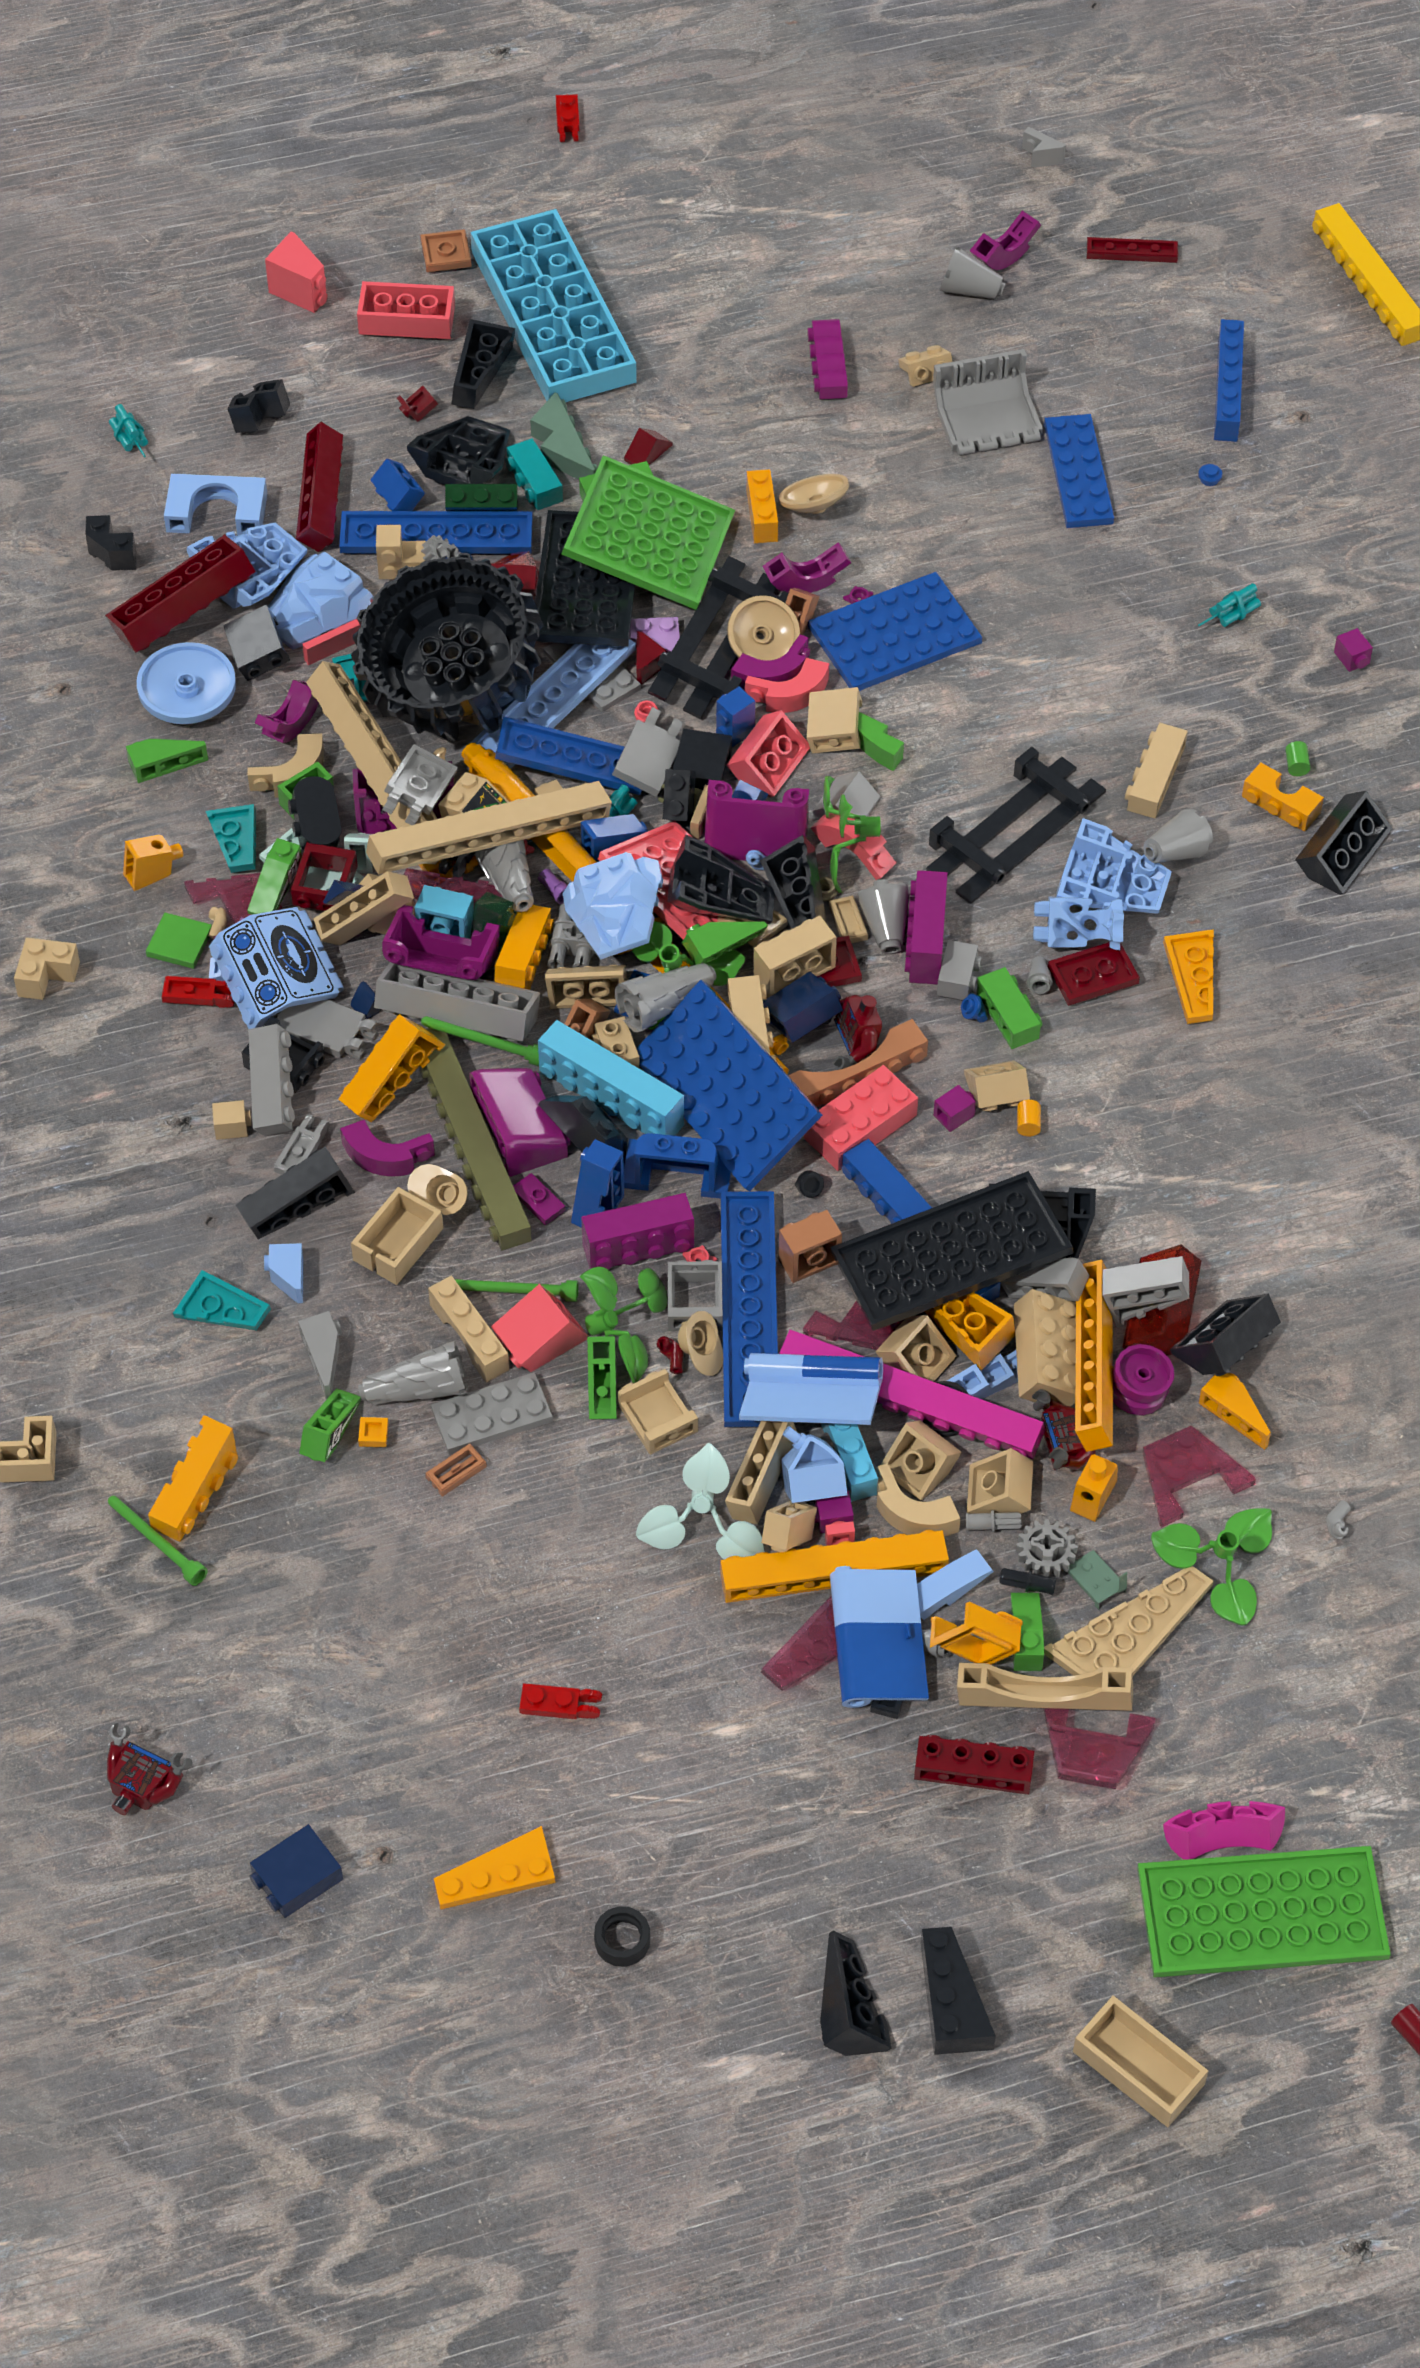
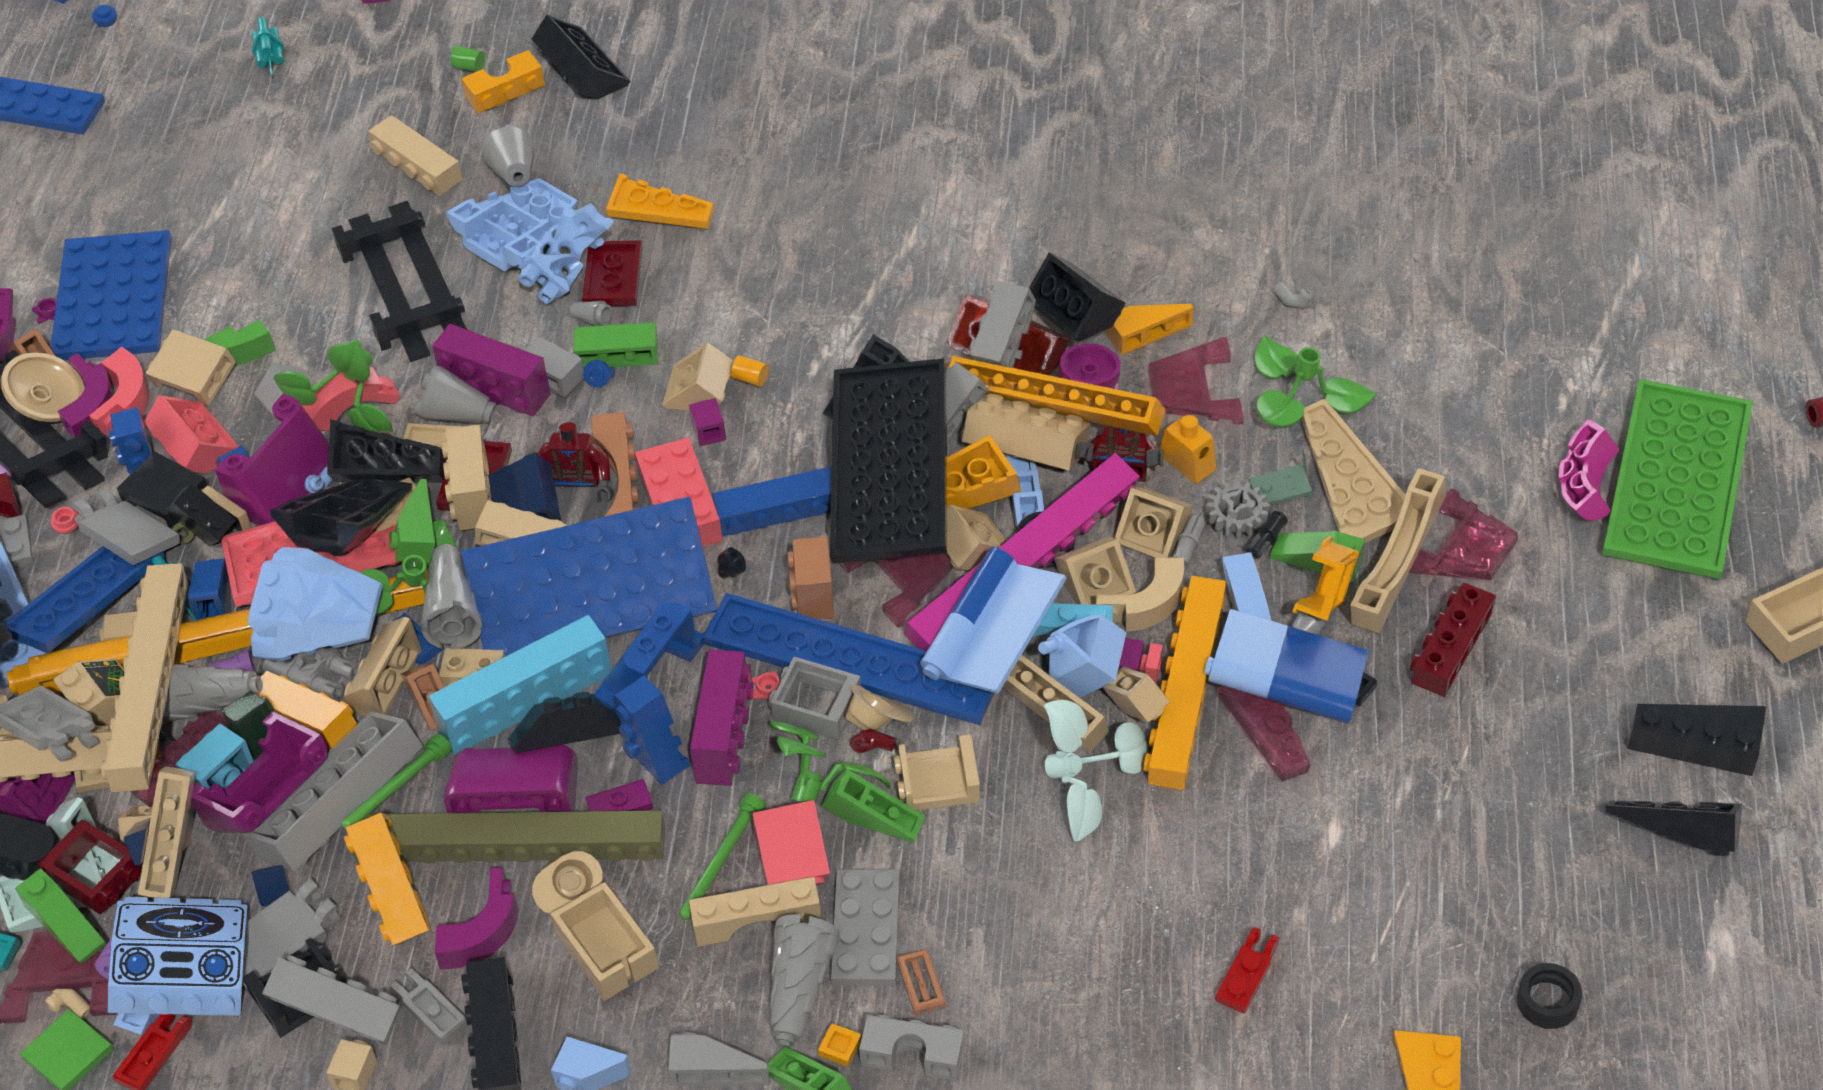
camera: 65 degrees left, 5 degrees down
none -> light grey arch [859,1015,965,1081]

